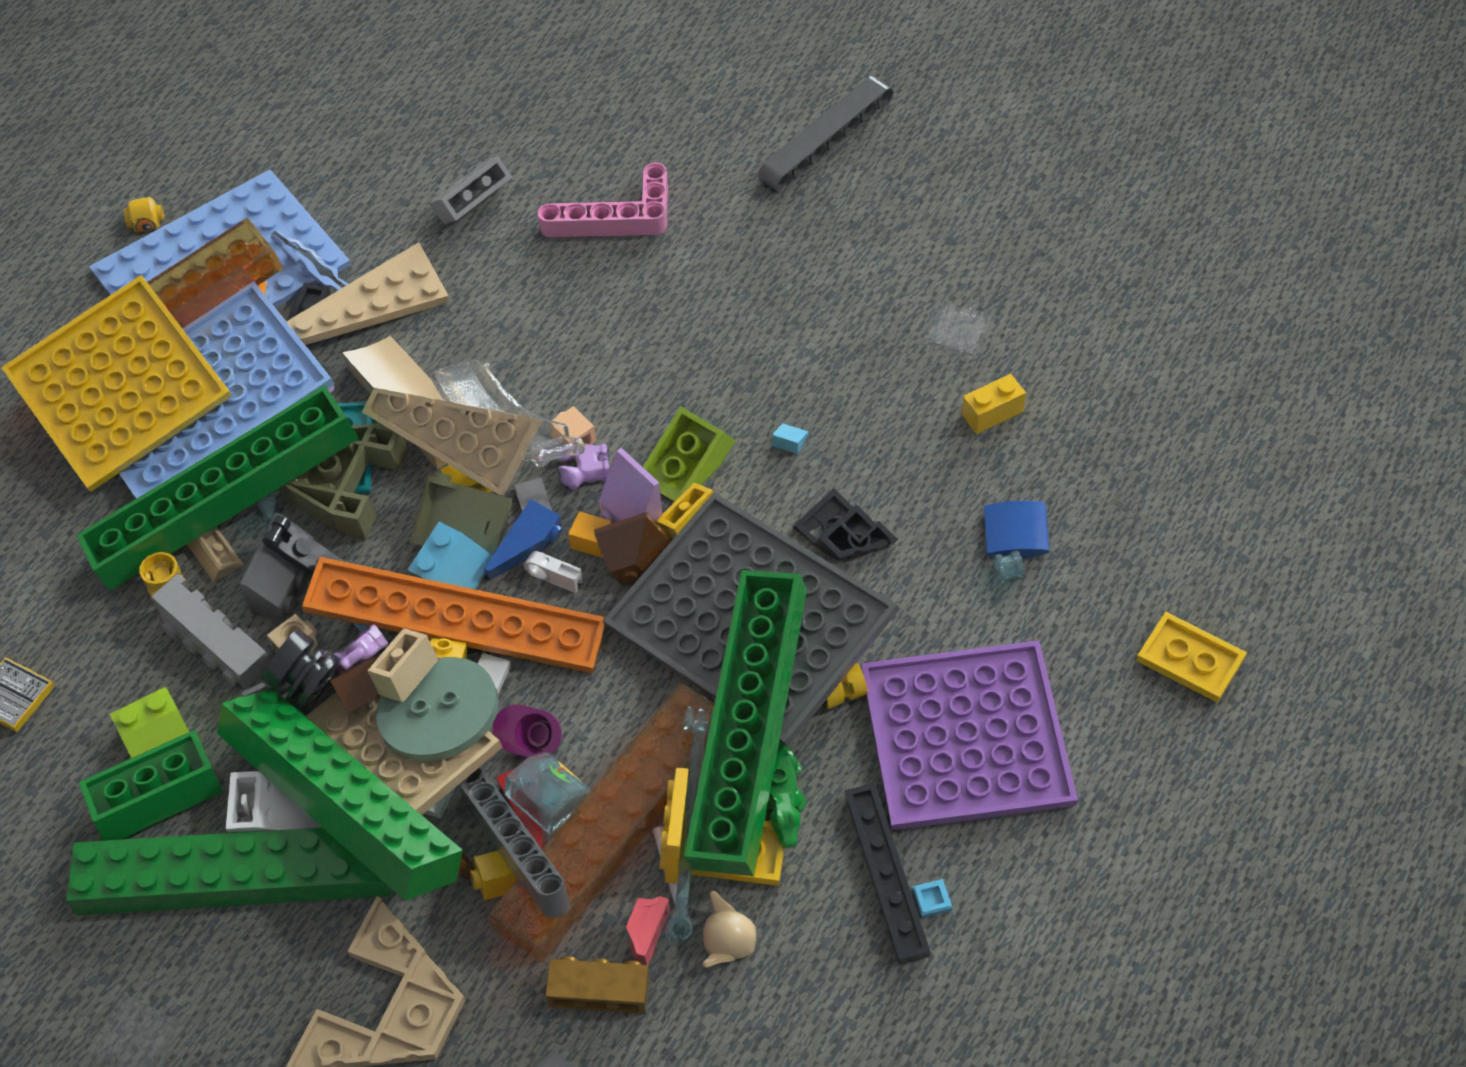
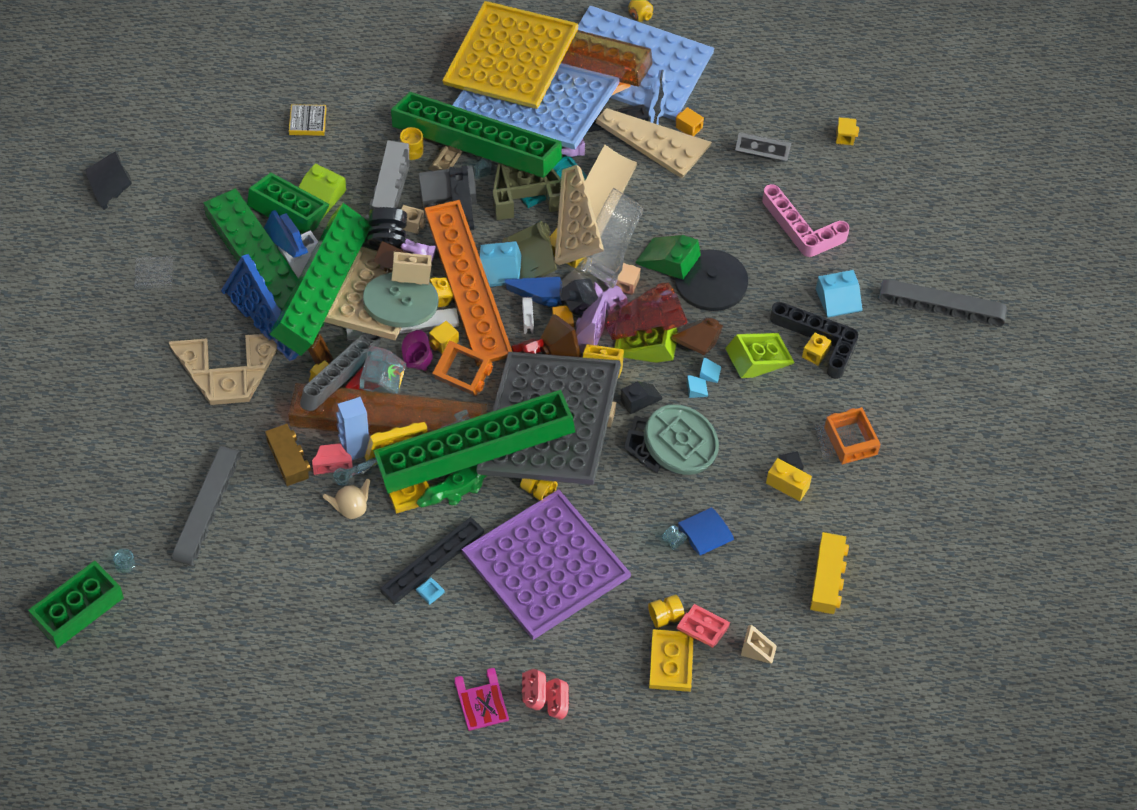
camera: 55 degrees right, 0 degrees up
none -> blue wing [221,254,299,361]
none -> blue wedge [264,210,308,258]
none -> light blue brick [336,397,369,460]
none -> yellow brick [429,321,459,354]
none -> orange window [432,340,493,396]
none -> flag [454,668,509,731]
none -> red piece [511,338,544,354]
none -> coral piece [522,669,568,720]
none -> black torso [561,278,599,316]
none -> clear red wedge [605,283,688,340]
none -> black slope [620,381,663,415]
none -> green slope [635,235,701,279]
none -> sand green plate [644,405,719,475]
none -> yellow wheel [648,594,684,628]
none -> reddish brown slope [671,318,723,355]
none -> light orange brick [675,107,704,136]
none -> black dish [675,249,748,311]
none -> coral slope [676,604,730,648]
none -> medium azure slope [699,358,721,383]
none -> lime slope [725,333,795,378]
none -> tan slope [741,625,777,664]
none -> black beam [770,302,859,379]
none -> black plate [779,451,804,471]
none -> yellow brick [802,333,831,366]
none -> yellow brick [810,532,849,614]
none -> medium azure slope [816,270,862,318]
none -> orange window [824,407,881,465]
none -> yellow brick [836,117,859,145]

